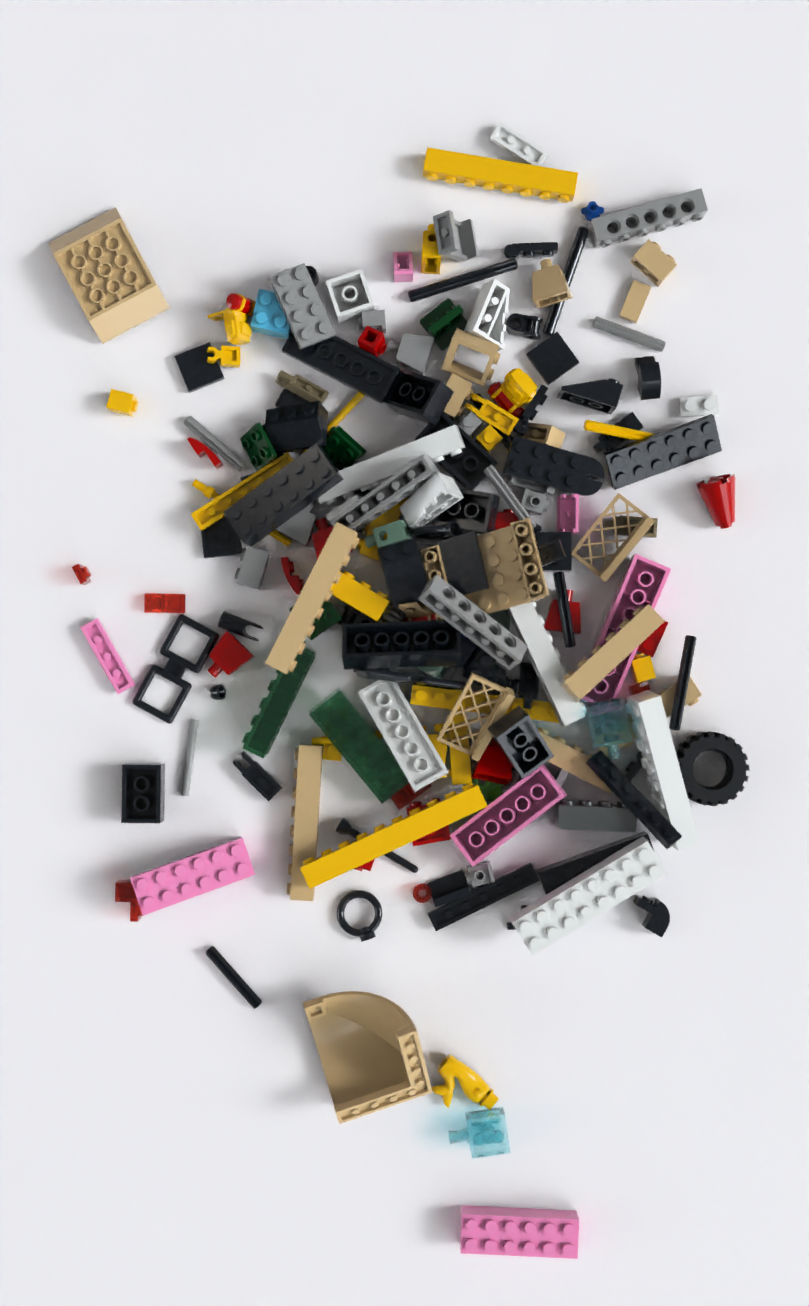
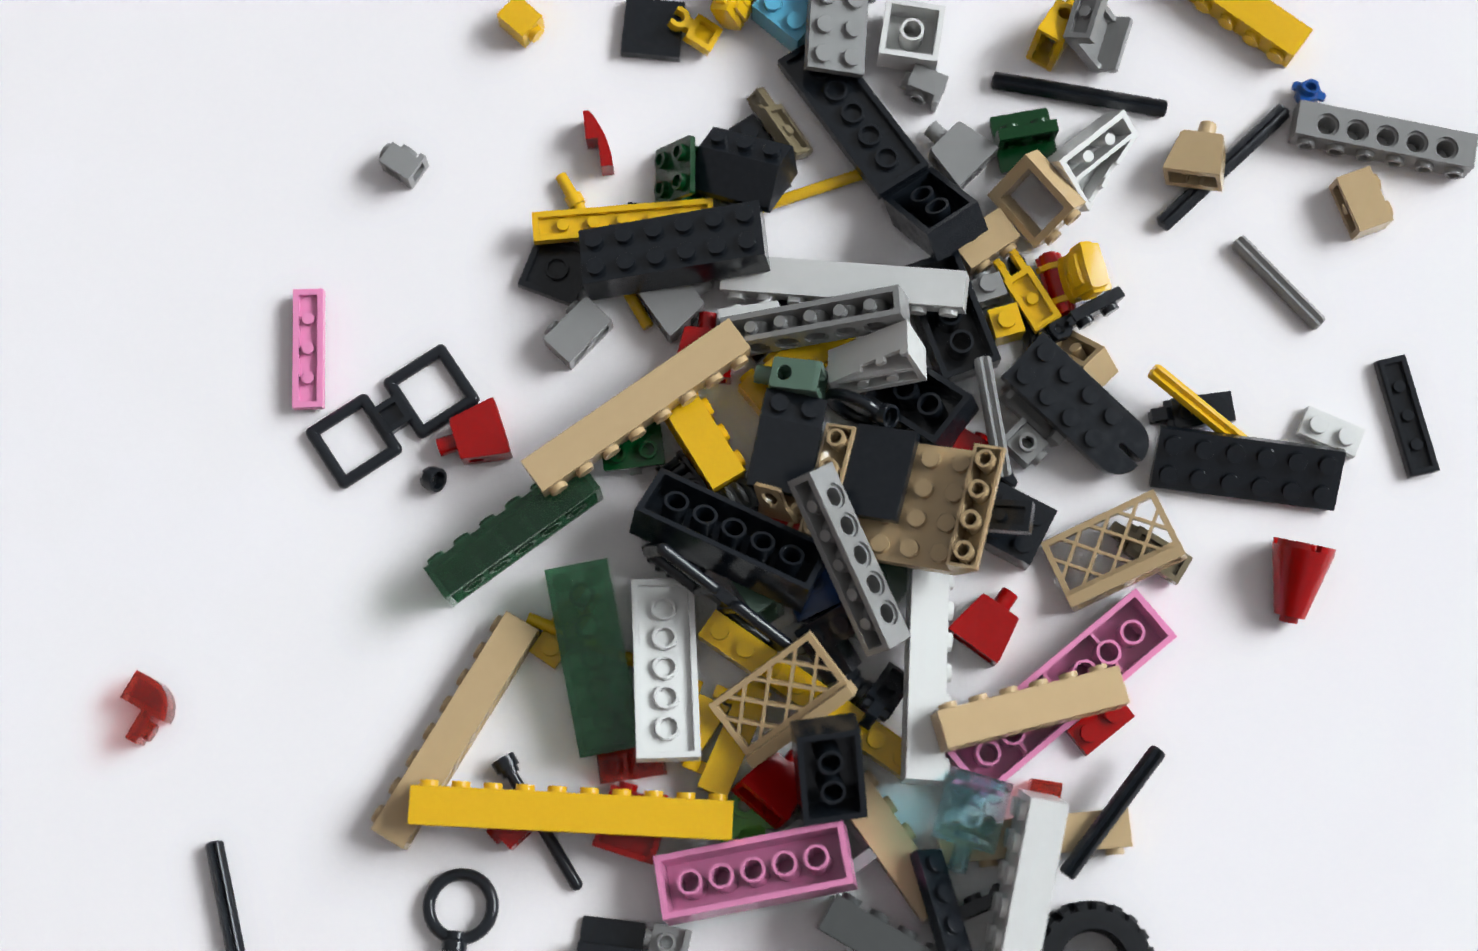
camera: 30 degrees right, 10 degrees down
clear red plate [72,564,92,585] -> none
black brick [121,763,165,823] -> none
bright pink brick [130,837,255,916] -> none
clear red slope [144,593,186,614] -> none
light grey bar [181,719,198,796] -> none
light grey axle [184,416,246,471] -> none
black piece [218,611,264,641] -> none
black hinge [232,751,283,801] -> none
red slope [281,557,304,596] -> none
dark green bracket [322,426,367,470] -> none
red brick [357,326,387,357] -> none
bright pink slope [393,252,413,282] -> none
clear red plate [413,883,432,903] -> none
black hinge [504,242,558,259] -> none
black piece [505,313,543,340] -> none
black tile [526,332,579,386] -> none
black axle [553,571,576,648] -> none
black slope [557,378,623,415] -> none
bright pink hinge [557,494,579,535] -> none
tan tile [618,280,651,323] -> none
yellow brick [630,653,656,683] -> none
black brick [635,356,661,400] -> none
none -> light grey brick [379,142,429,189]
none -> black tile [1373,354,1440,479]

